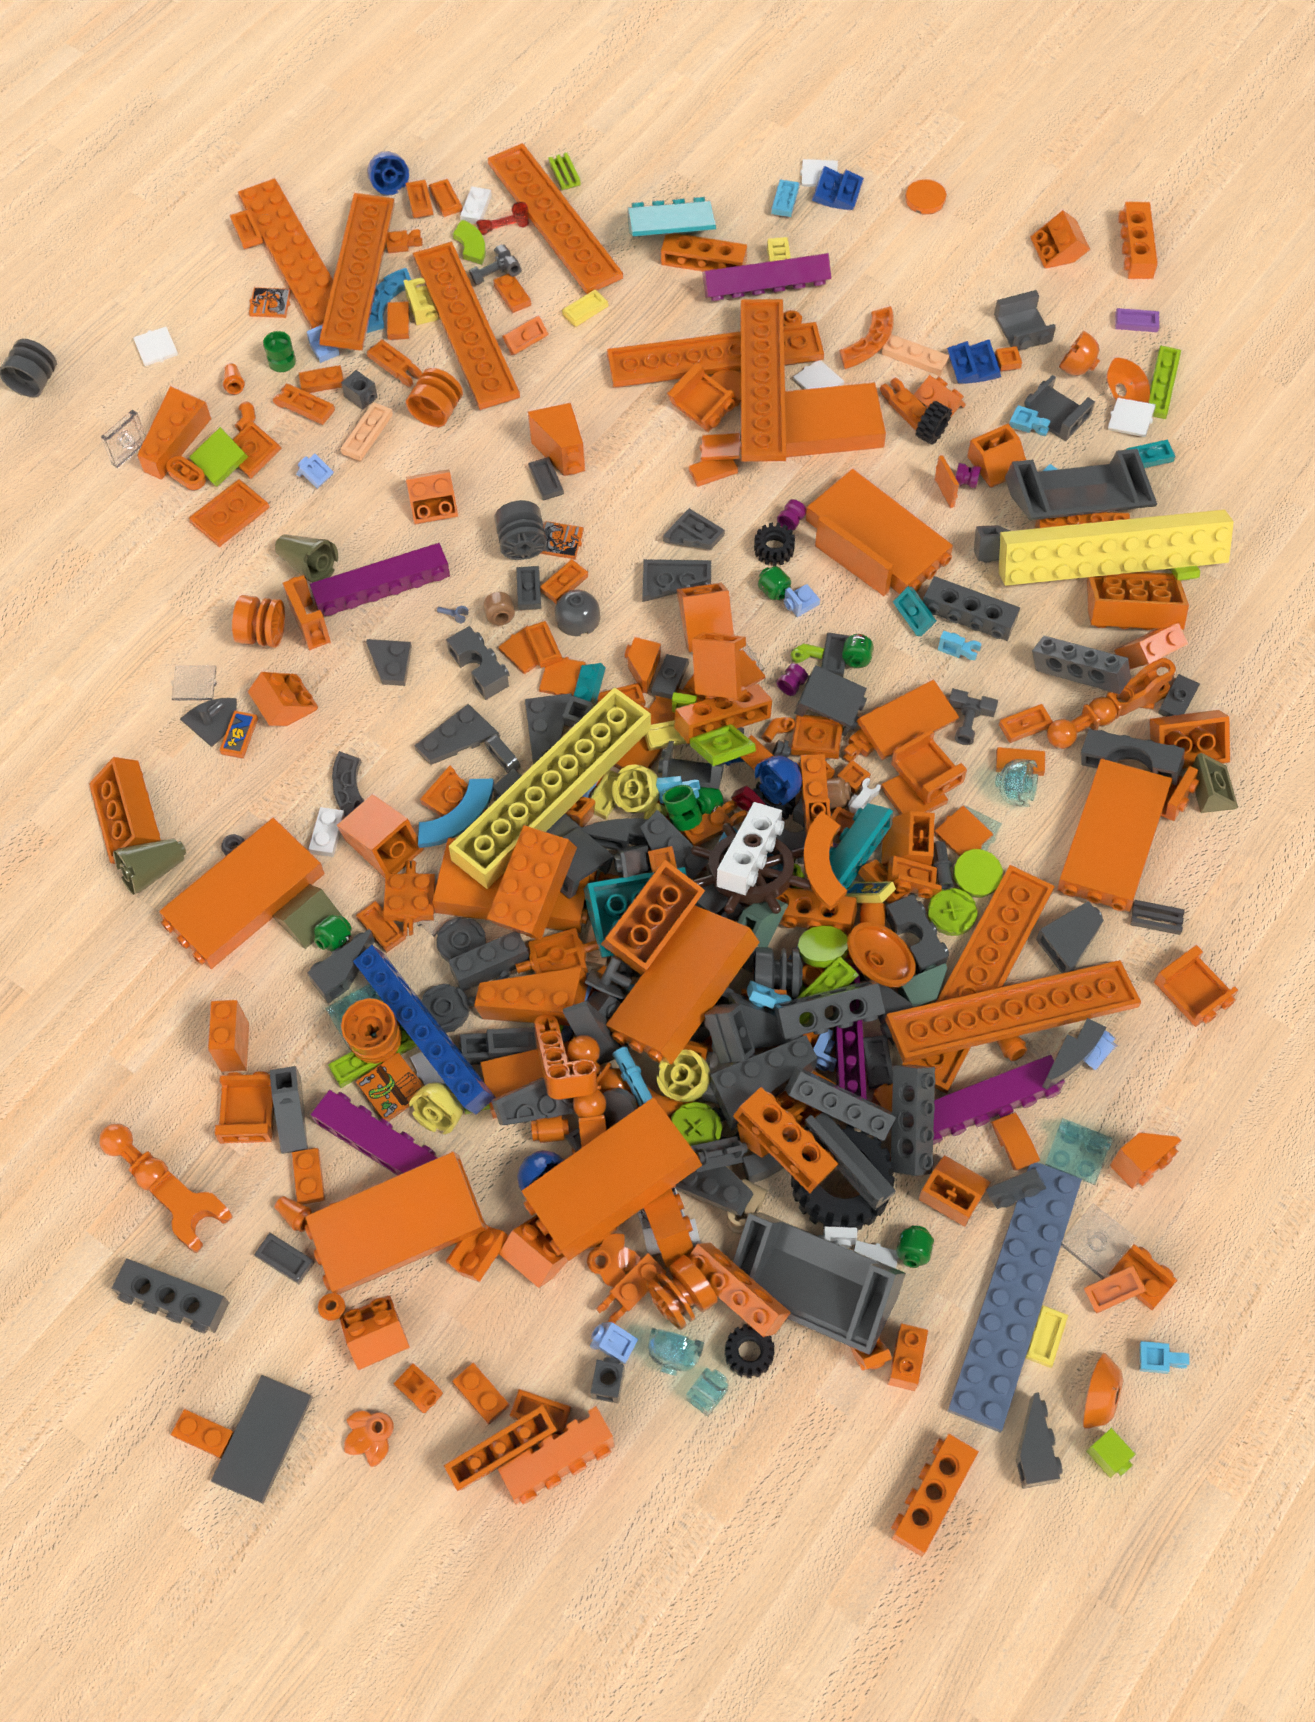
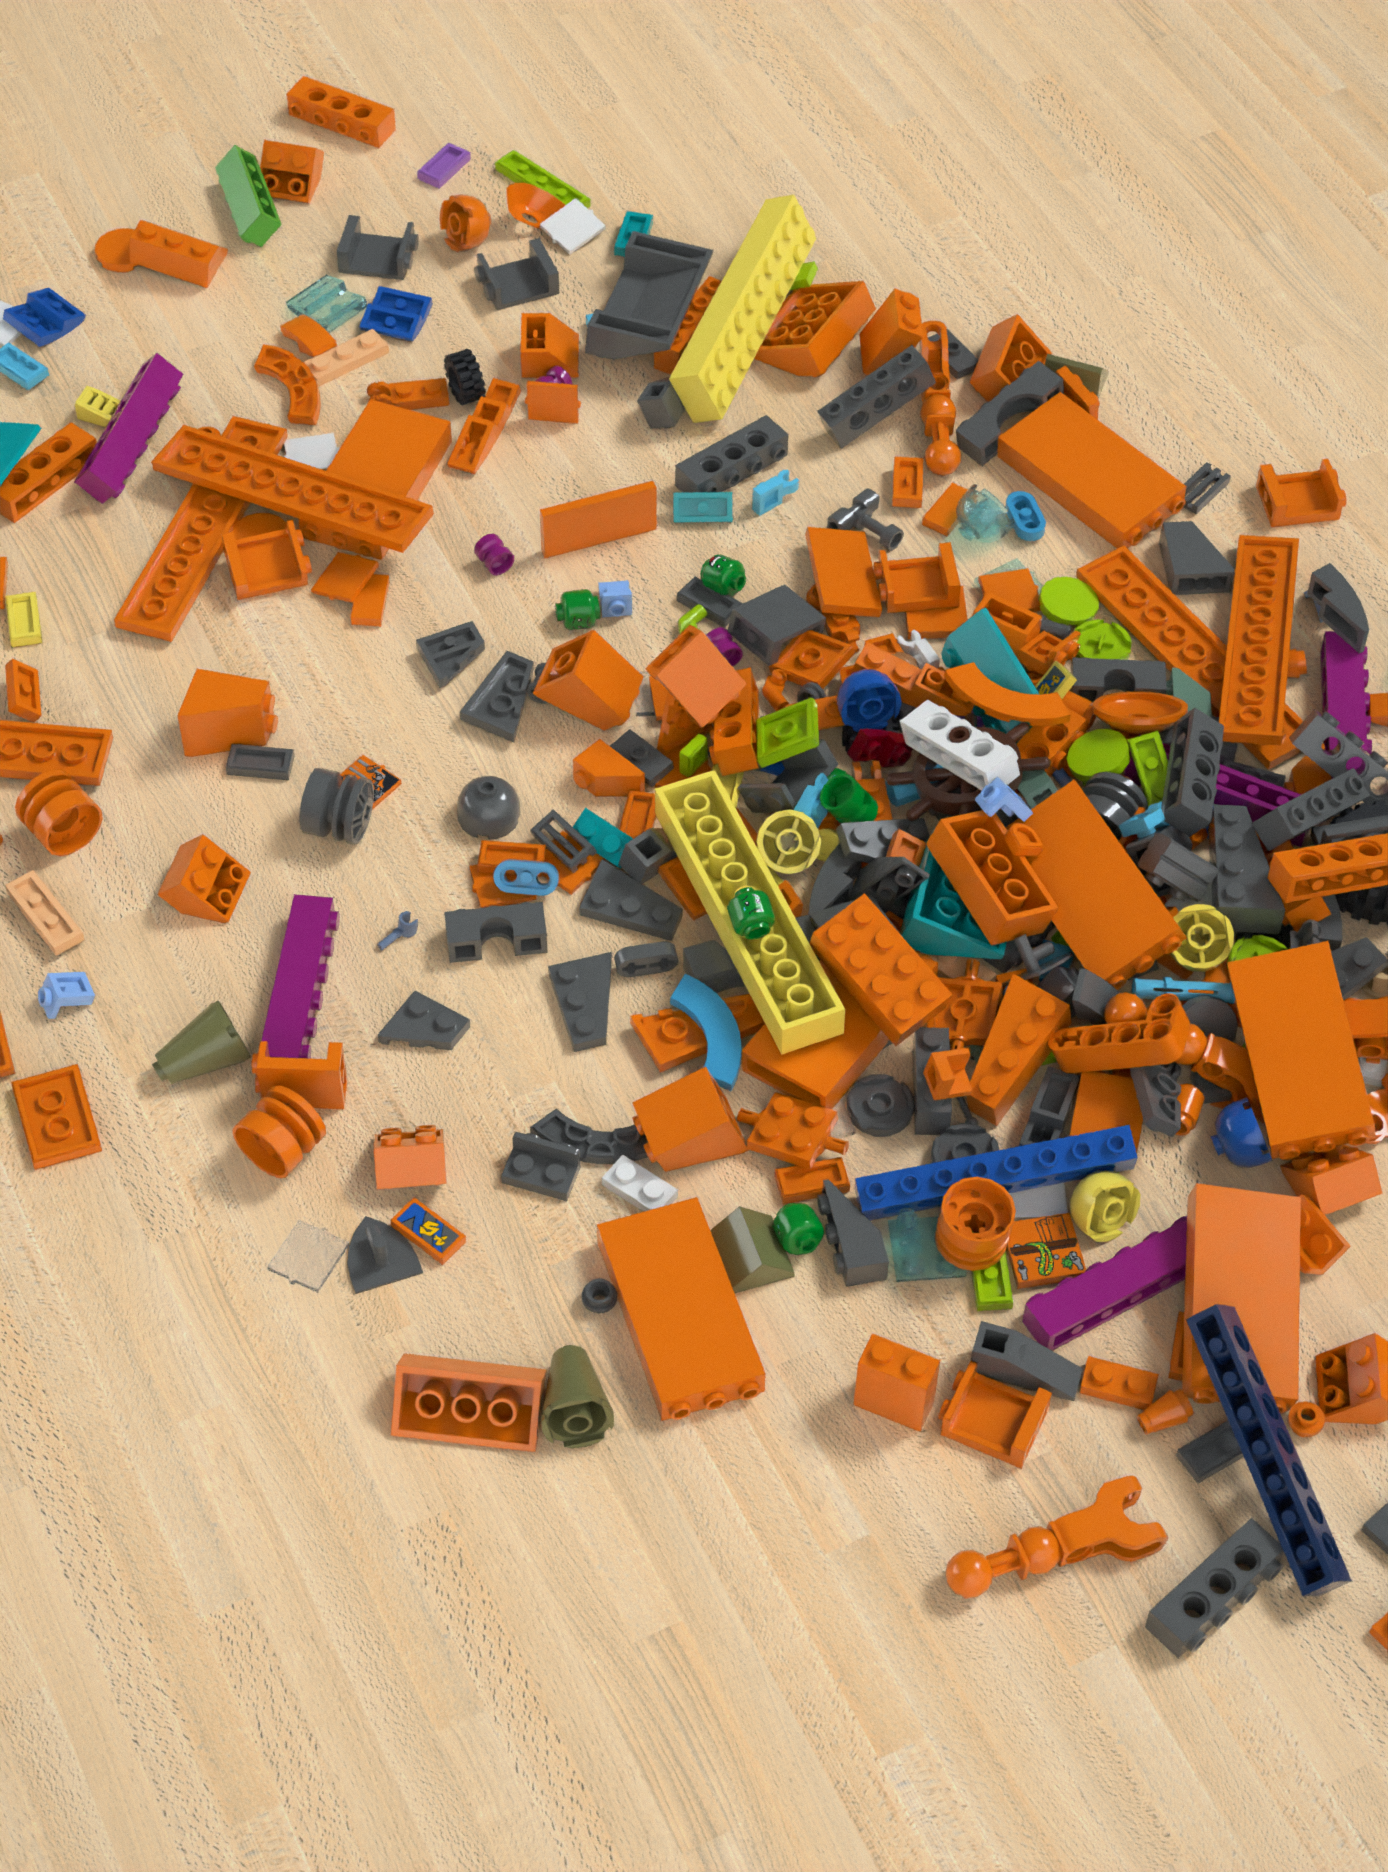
camera: 65 degrees left, 10 degrees down
medium nougat head [483,592,515,626] -> none
dark grey plate [516,566,541,610] -> none
orange plate [540,559,588,604] -> none
black tyre [754,522,795,566] -> none
orange brick [806,468,953,594] -> none
orange bracket [914,375,966,417] -> none
orange plate [995,346,1022,371] -> none
medium azure plate [1009,405,1050,436] -> none
none -> orange slope [129,220,228,288]
none -> bright green brick [215,145,282,247]
none -> orange slope [280,314,337,357]
none -> clear light blue slope [286,275,367,333]
none -> orange slope [447,378,521,474]
none -> dark azure plate [494,859,559,896]
none -> dark grey bracket [501,1132,581,1201]
none -> dark grey tile [530,809,597,874]
none -> green head [727,887,775,940]
none -> orange panel [923,1048,973,1100]
none -> light blue bracket [975,776,1033,822]
none -> dark azure plate [1005,491,1046,541]
none -> orange tile [1005,823,1044,856]
none -> dark blue brick [1186,1304,1352,1596]

